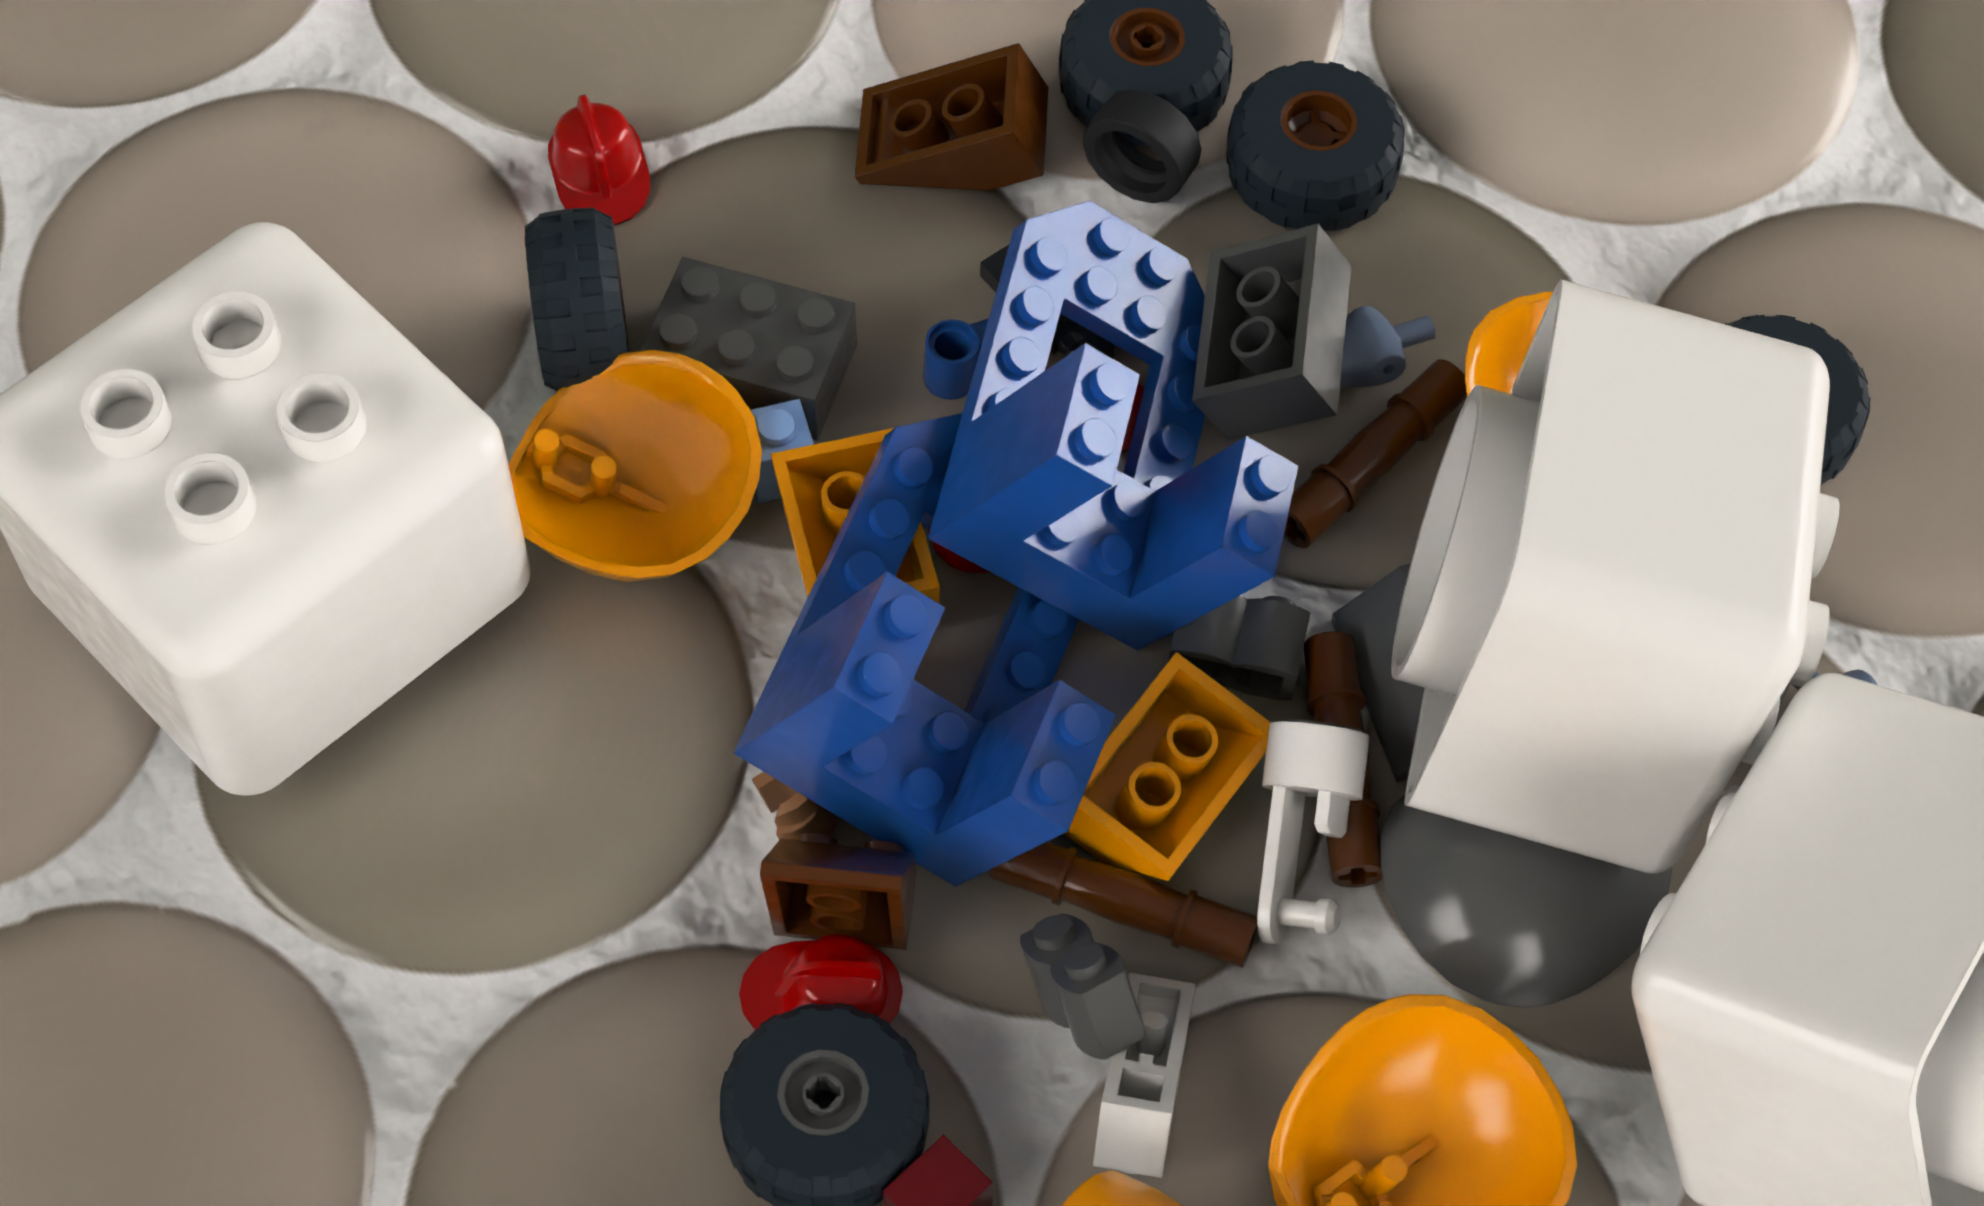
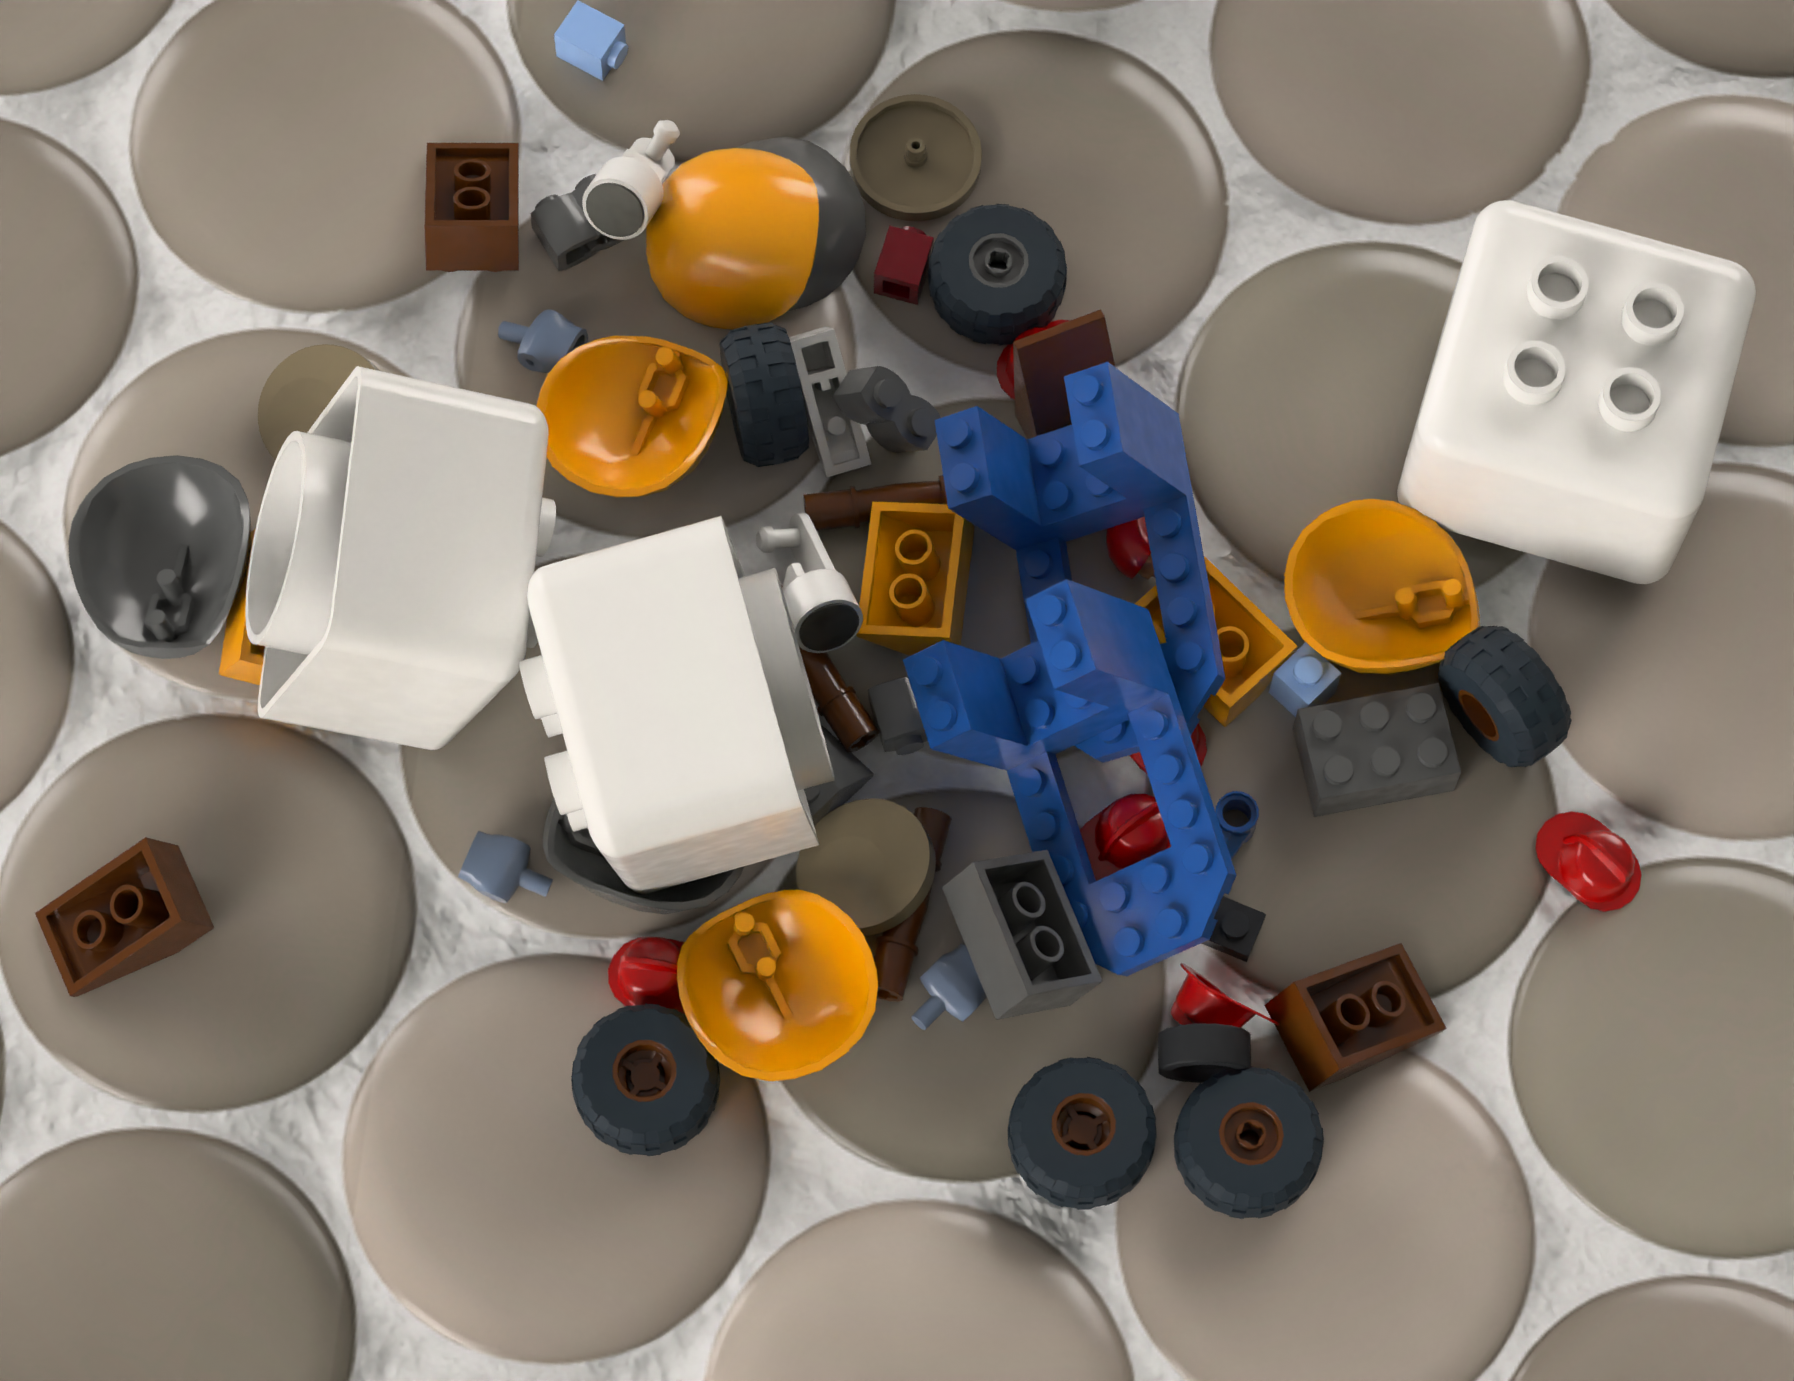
camera: 150 degrees right, 10 degrees up
none -> black wheel [719,322,809,467]
none -> dark tan piece [796,798,936,936]
none -> red piece [1171,963,1280,1028]

